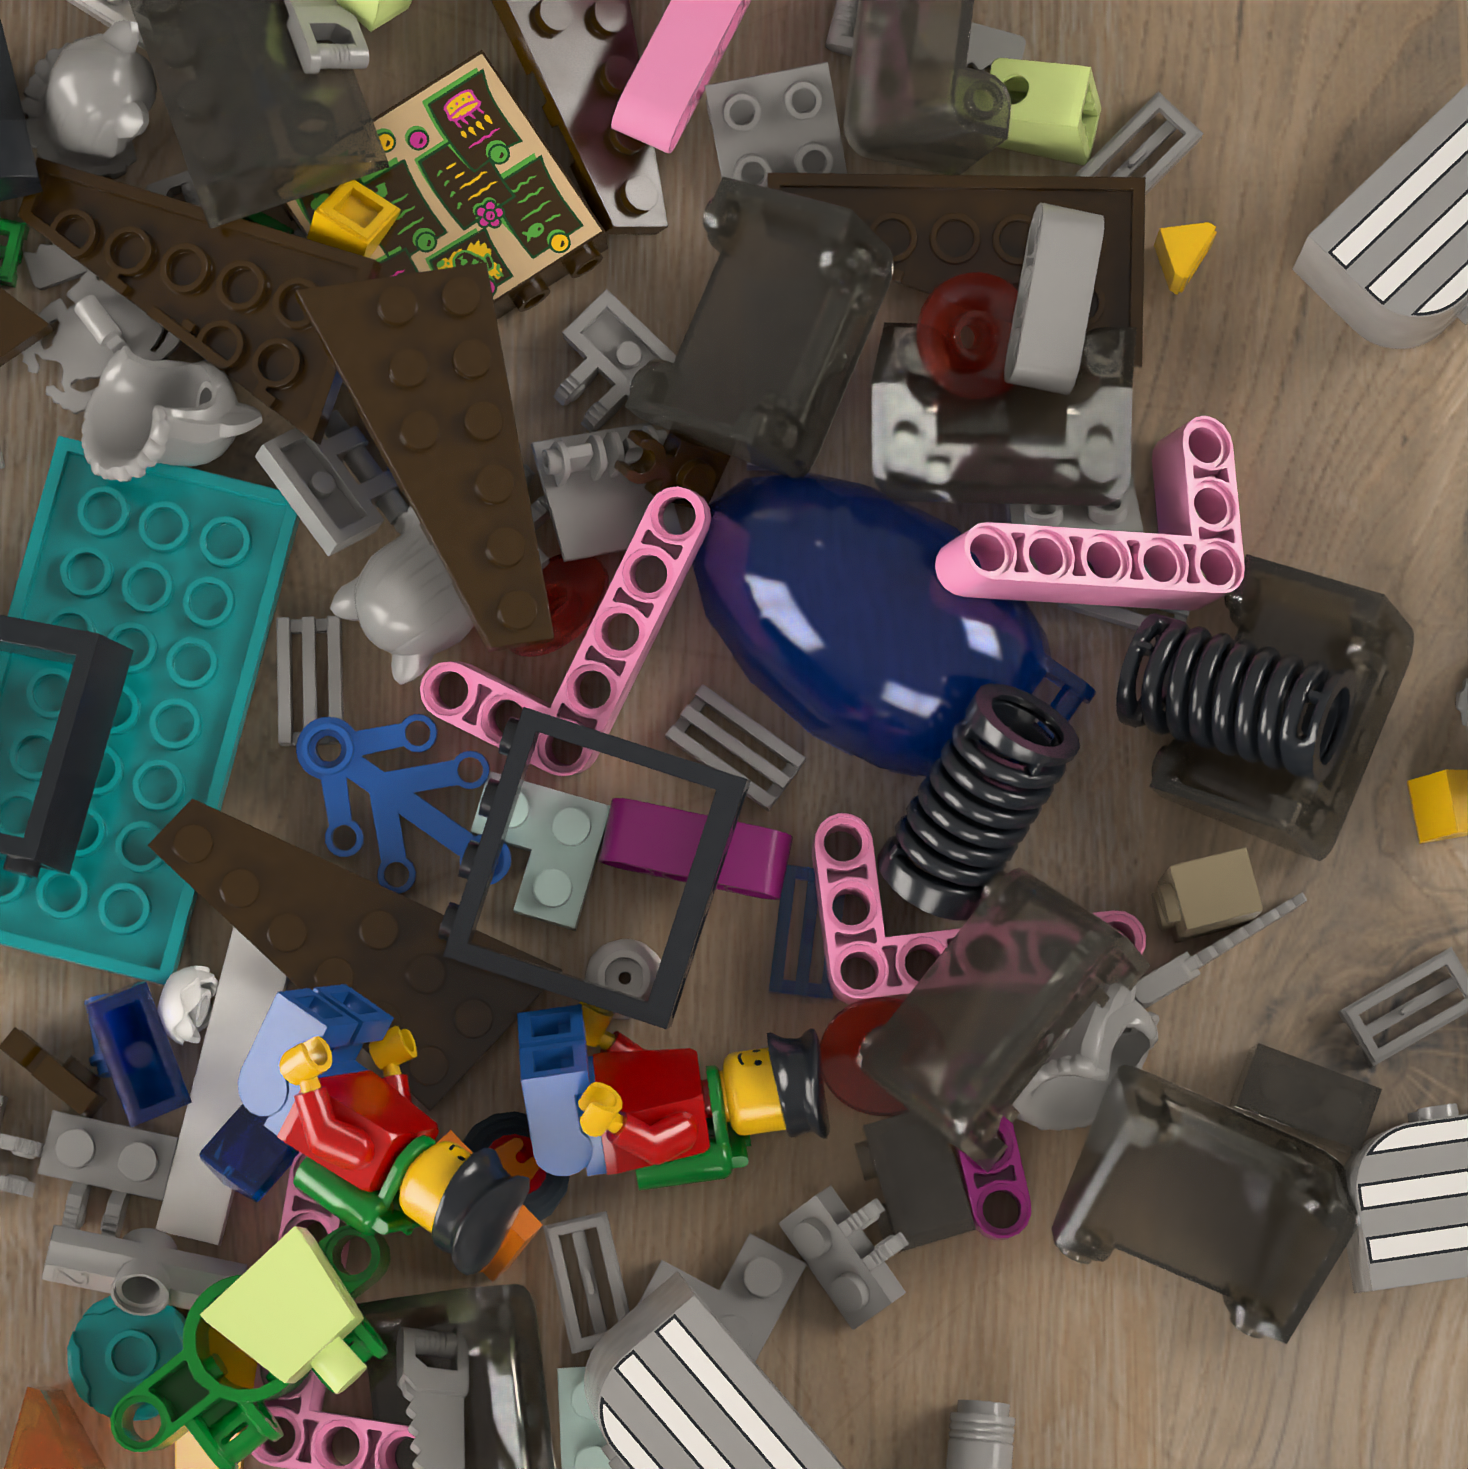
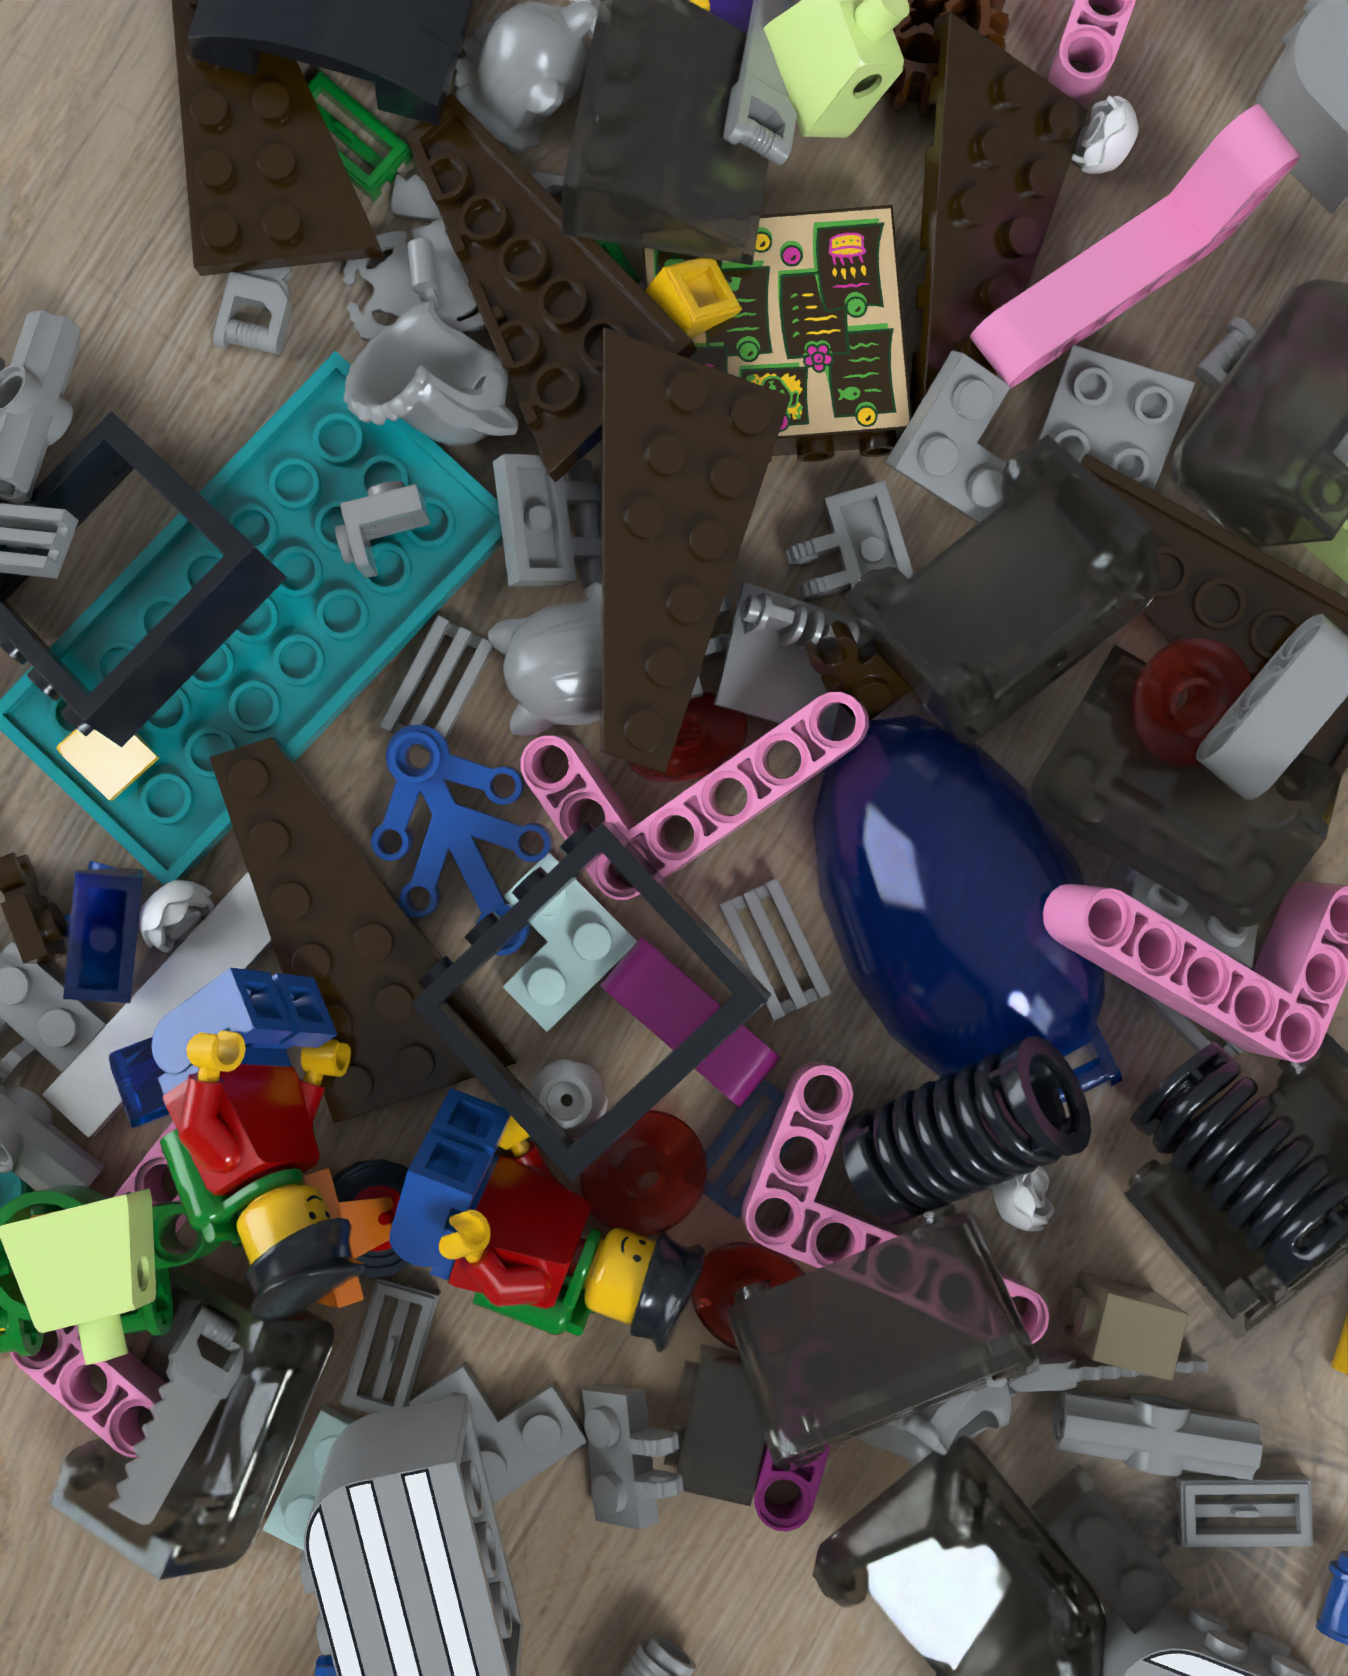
camera: 30 degrees right, 5 degrees up
none -> slope [56,729,159,801]
none -> light grey bracket [335,481,431,578]
none -> clear red dish [580,1110,708,1236]
none -> light grey plate [885,350,1024,529]
none -> white plate [992,1166,1055,1231]
none -> light grey piece [1052,1390,1263,1480]

